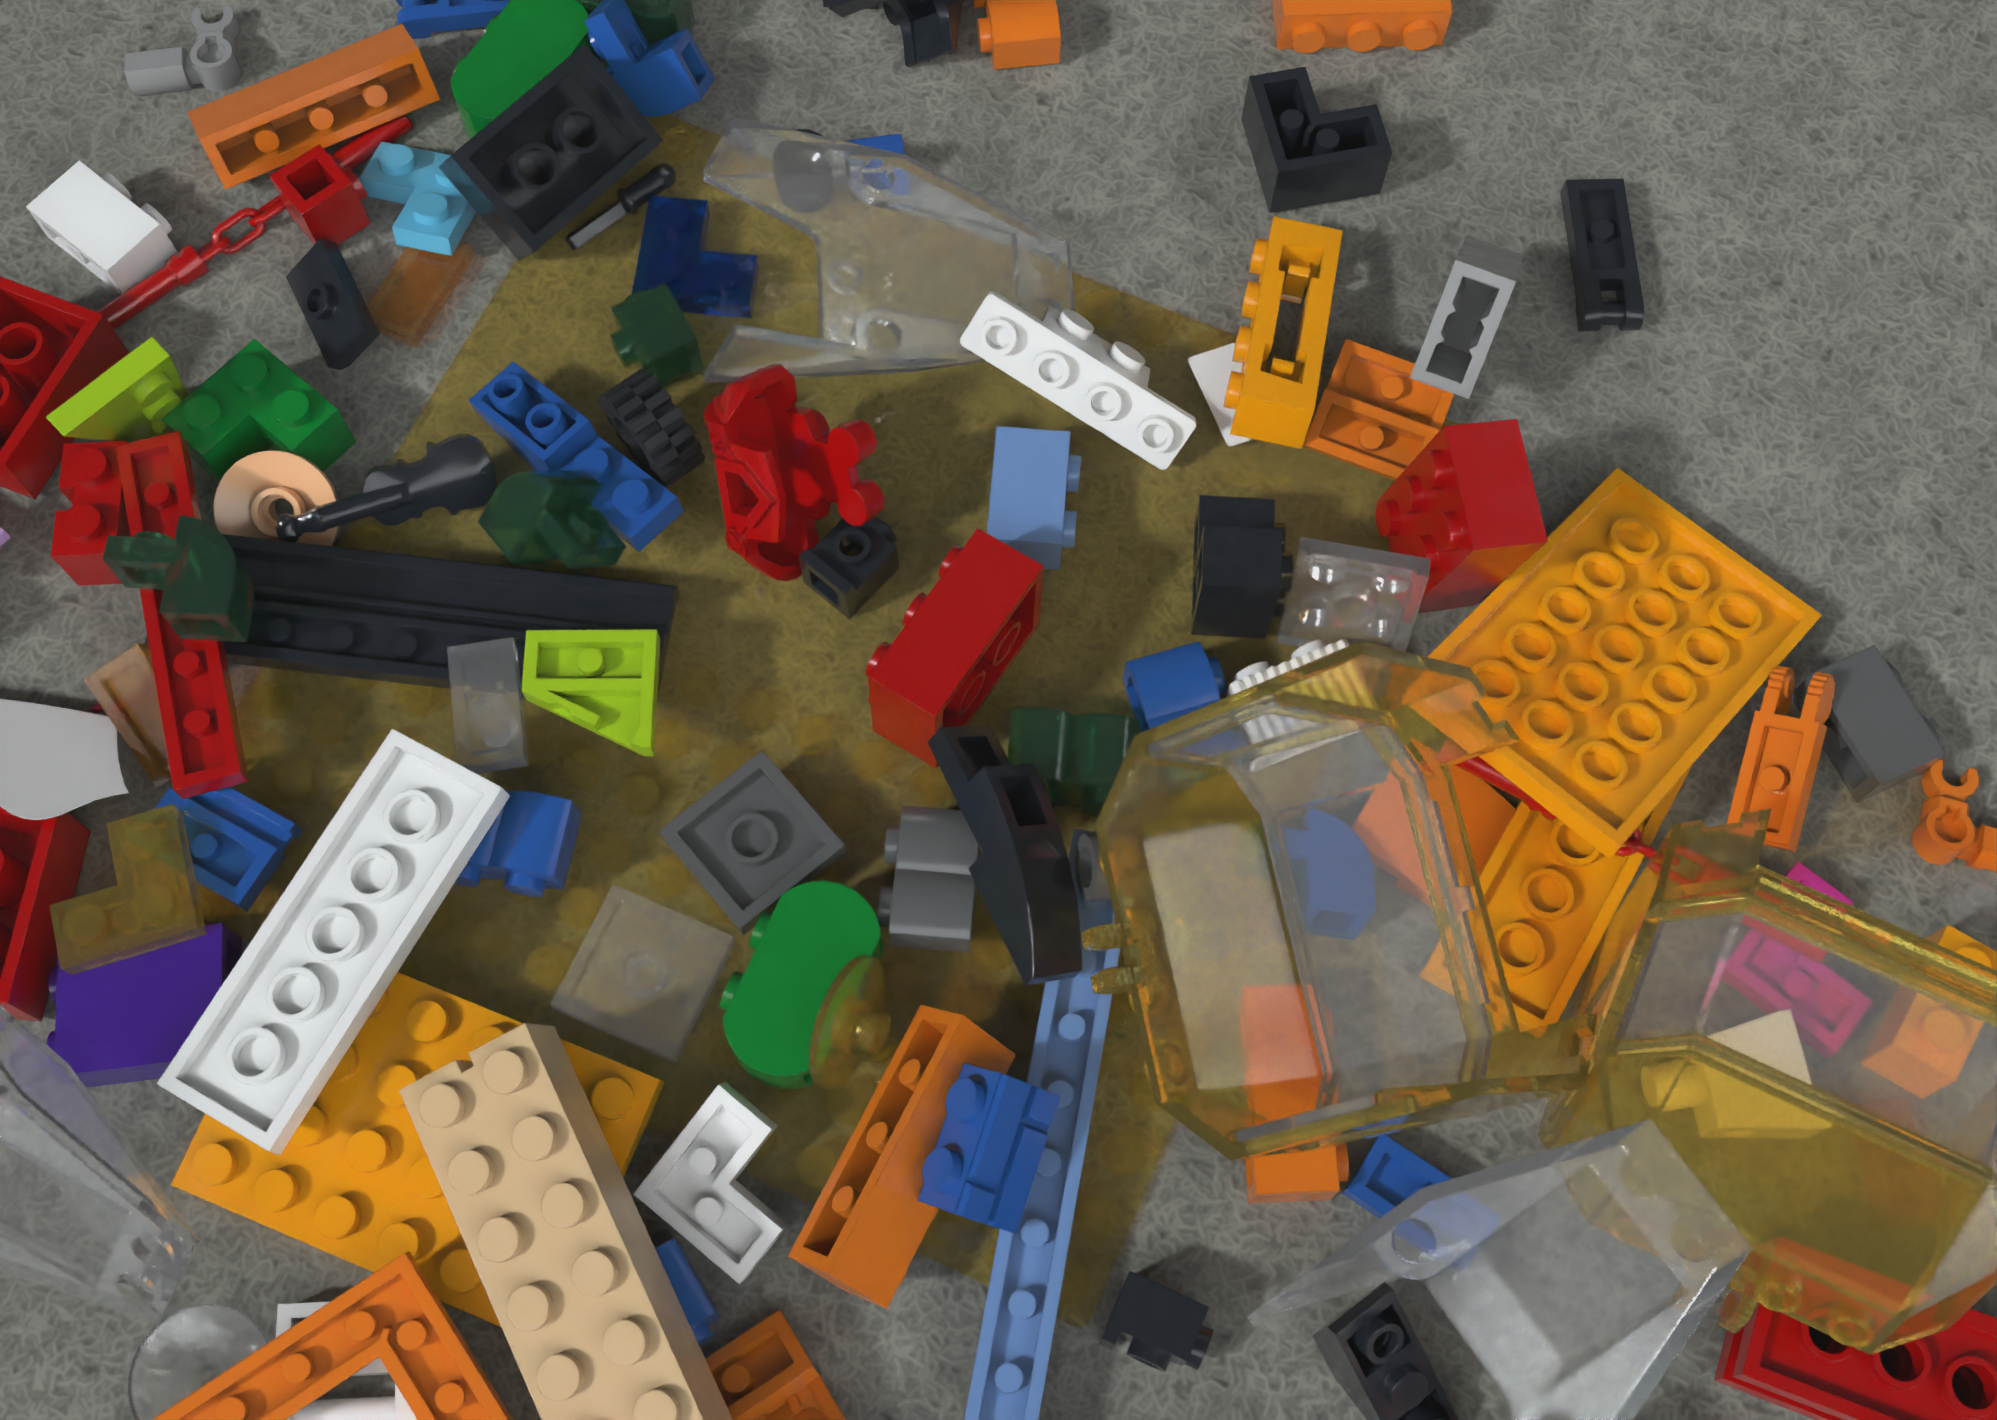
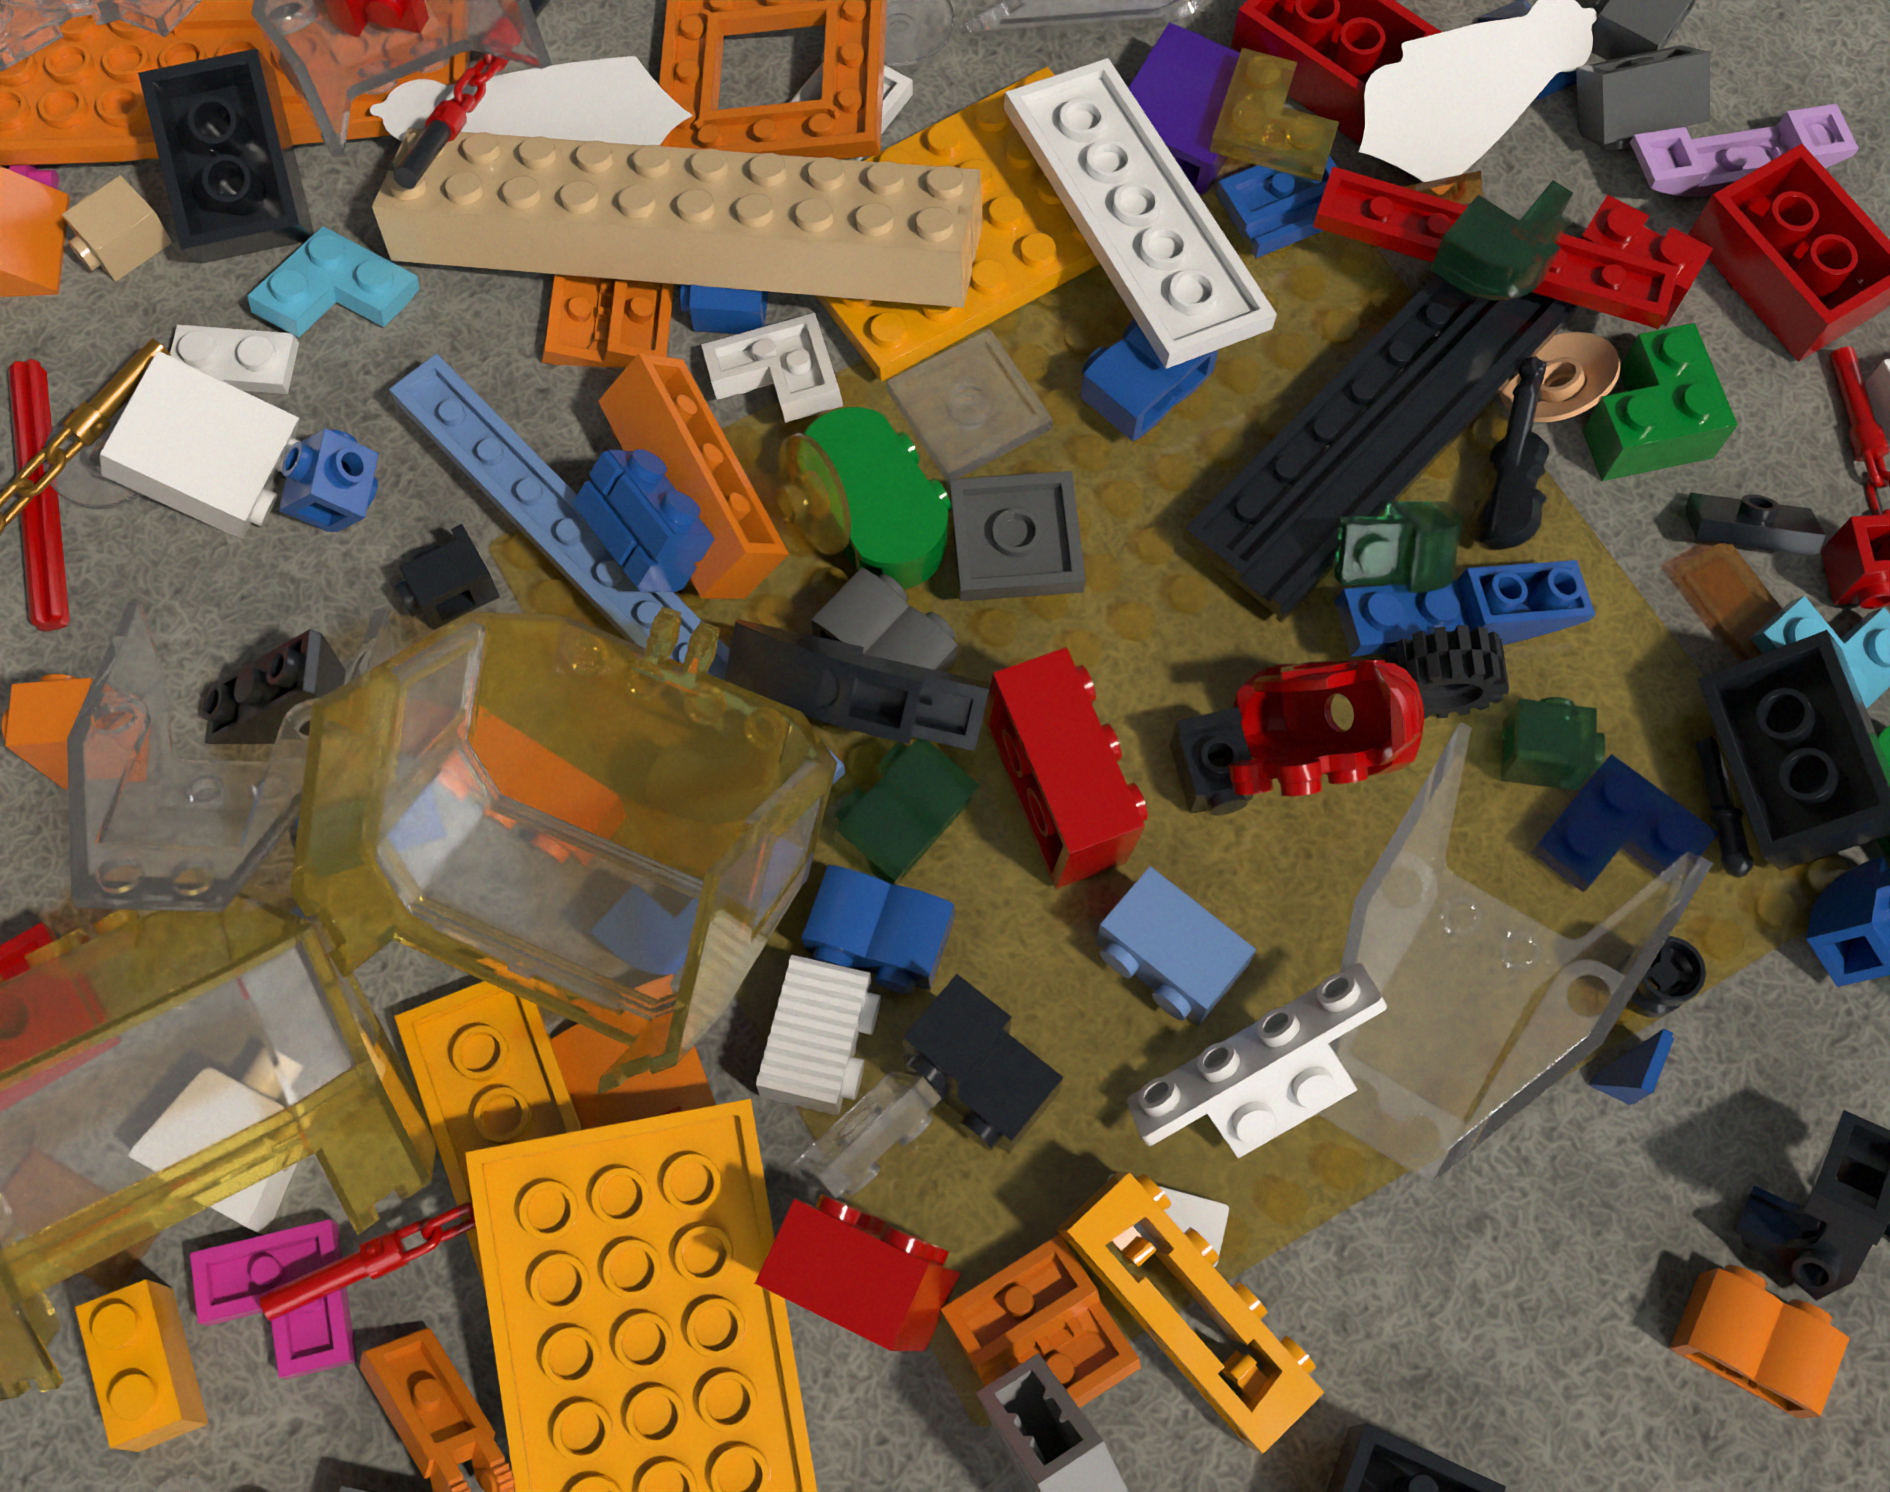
camera: 125 degrees right, 0 degrees up
lime wing [46,336,189,442] -> none
clear tile [447,637,529,774] -> none
lime wing [522,629,661,756] -> none

